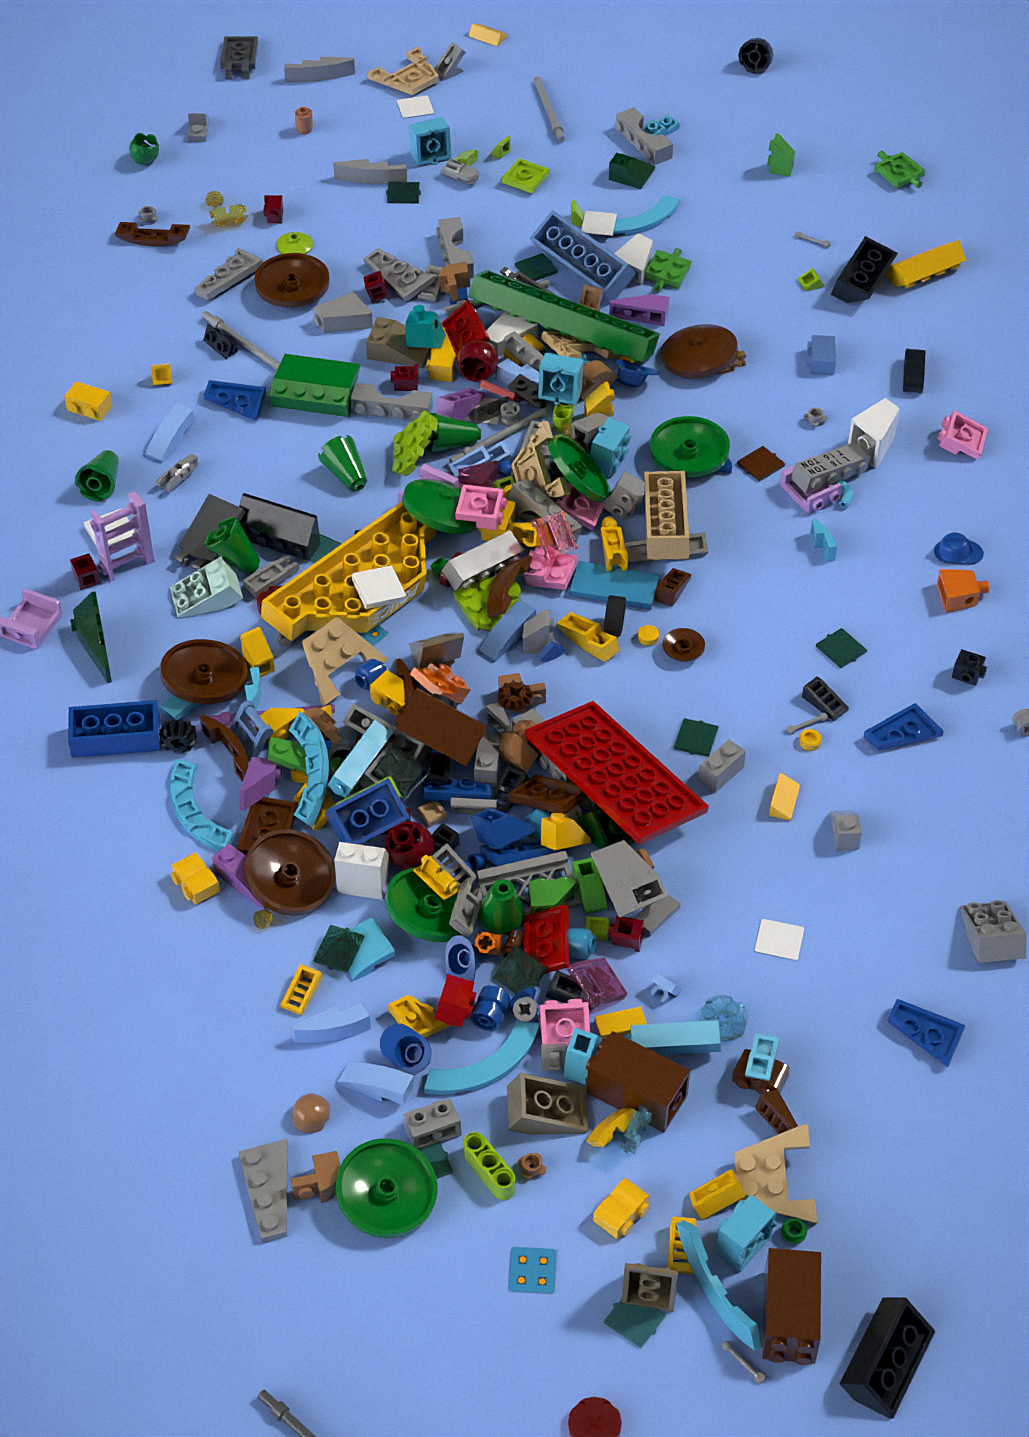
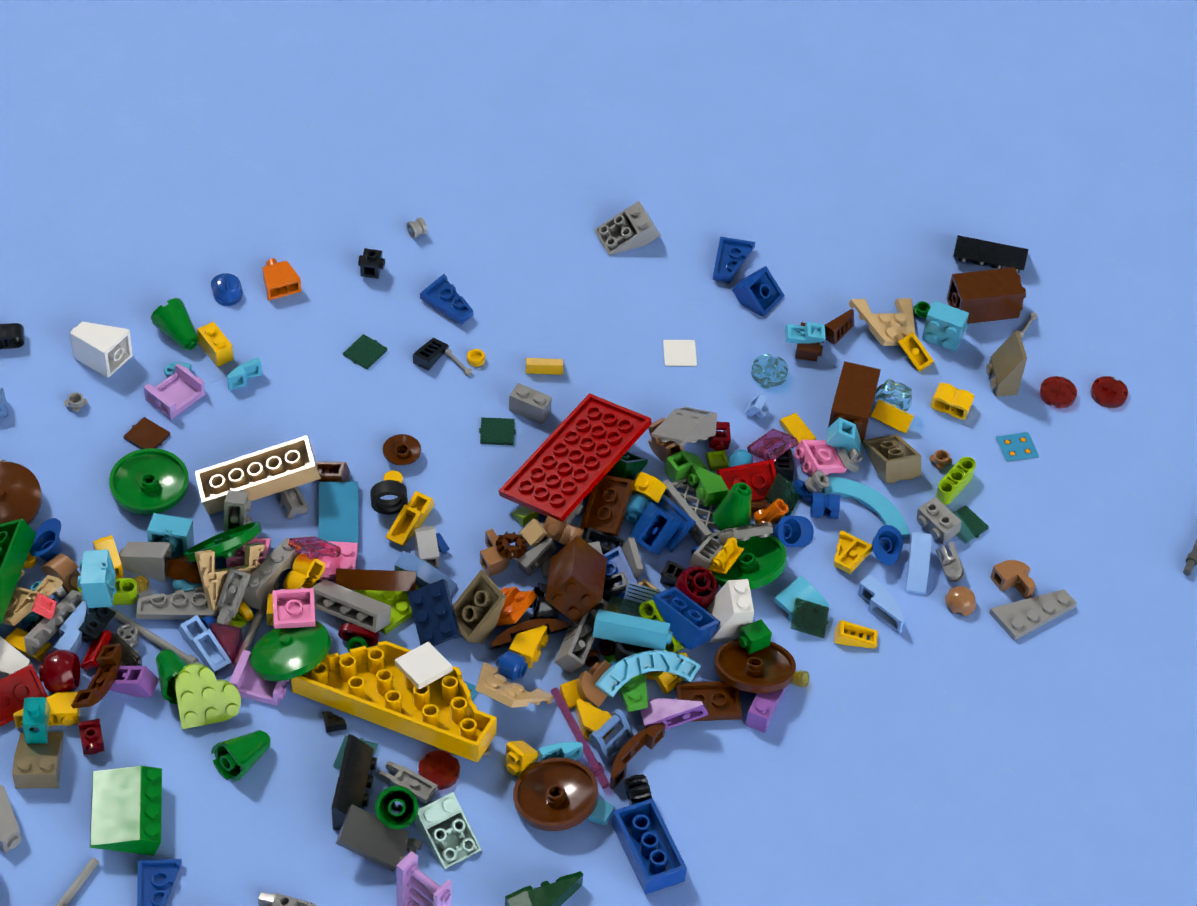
camera: 110 degrees left, 0 degrees up
medium azure tile [170,759,235,851] -> none
yellow brick [170,852,220,904] -> none
green dish [335,1138,438,1238] -> none
light grey arch [351,383,433,421] -> none
red brick [434,974,477,1028] -> none
blue hinge [467,853,487,872] -> none
yellow plate [600,516,628,571] -> none
piece [603,1298,666,1349] -> none
medium azure brick [627,1020,721,1055] -> none
yellow slope [667,1217,697,1274] -> none
medium azure tile [676,1220,762,1351] -> none
light grey brick [791,442,871,493] -> none
light grey slope [830,811,862,851] -> none
bright pink plate [937,410,988,459] -> none
none -> coral tile [32,593,57,620]
none -> reddish brown slope [71,643,122,708]
none -> green cone [151,298,199,350]
none -> yellow brick [197,321,234,367]
none -> light grey hinge [216,567,251,626]
none -> dark blue plate [407,579,461,647]
none -> tan tile [520,518,548,547]
none -> blue slope [732,266,785,317]
none -> green brick [738,619,772,654]
none -> light grey arm [936,541,964,582]
none -> clear red tile [1039,376,1077,408]

